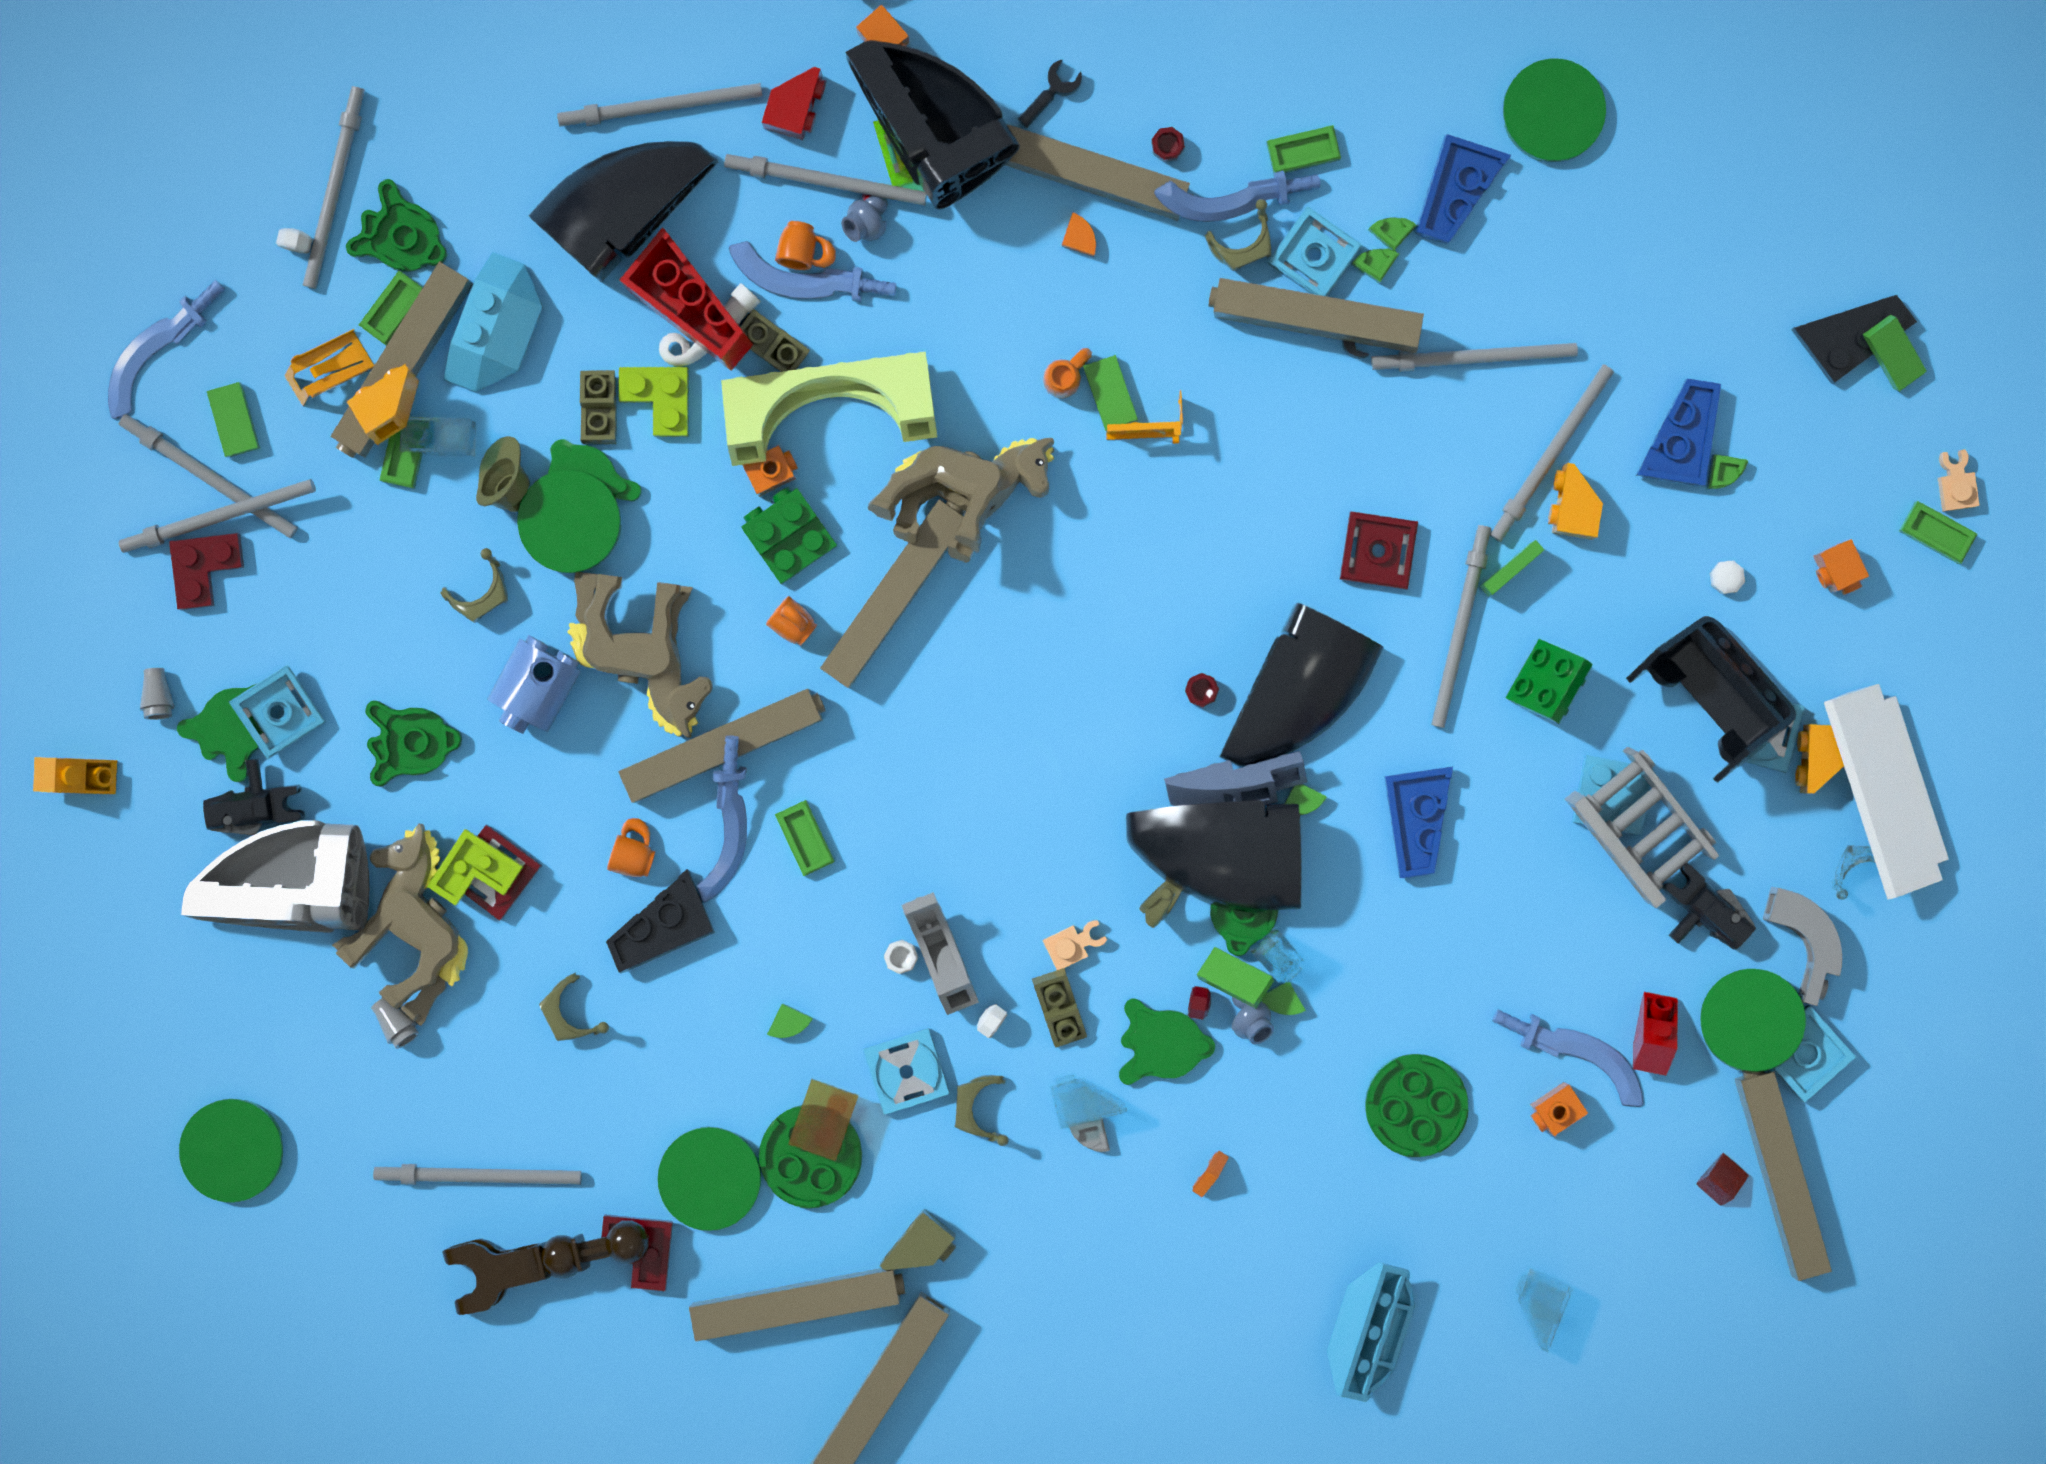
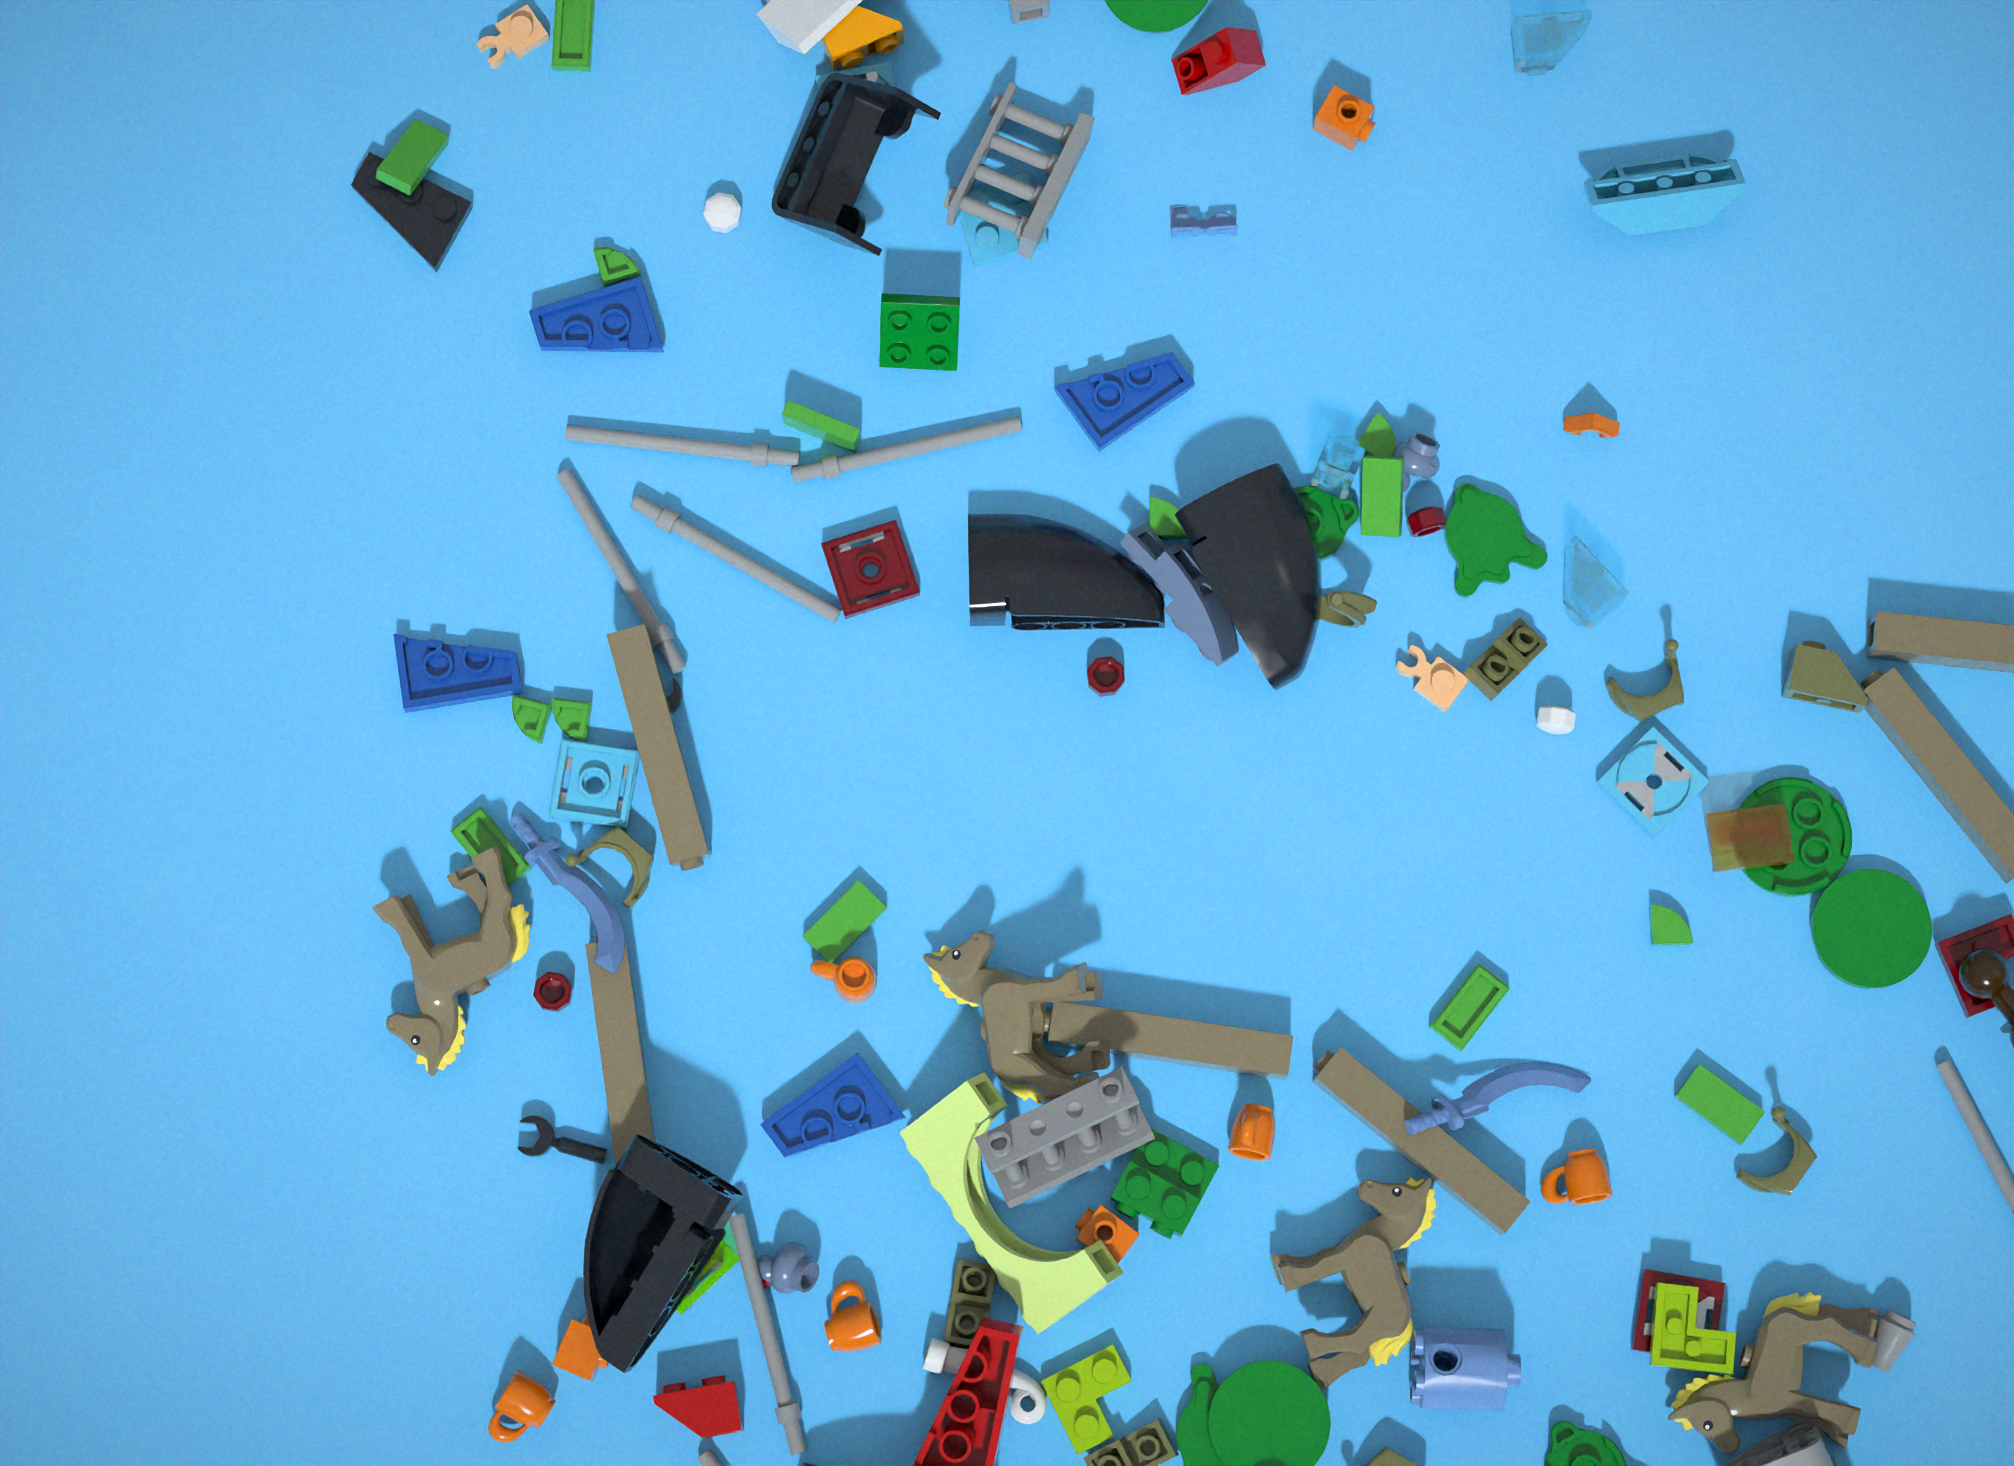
camera: 120 degrees left, 10 degrees down
black wing [606,869,715,974] -> none
medium blue sword [729,241,897,302] -> none
white tile [884,940,918,974] -> none
light grey arch [902,892,979,1015] -> none
orange tile [1062,212,1096,257] -> none
light grey tile [1069,1116,1110,1152] -> none
light orange piece [1106,390,1183,444] -> none
green tile [1365,1054,1469,1157] -> none
medium blue sword [1492,1009,1643,1107] -> none
green tile [1503,58,1606,162] -> none
light orange slope [1548,463,1603,540] -> none
black piece [1662,863,1756,950] -> none
orange brick [1813,539,1869,595] -> none
none -> dark tan animal [372,846,531,1076]
none -> light grey bar [630,494,842,623]
none -> blue wing [760,1053,906,1158]
none -> light grey fence [975,1067,1155,1208]
none -> medium blue piece [1169,206,1238,237]
none -> bright green tile [1675,1064,1765,1145]

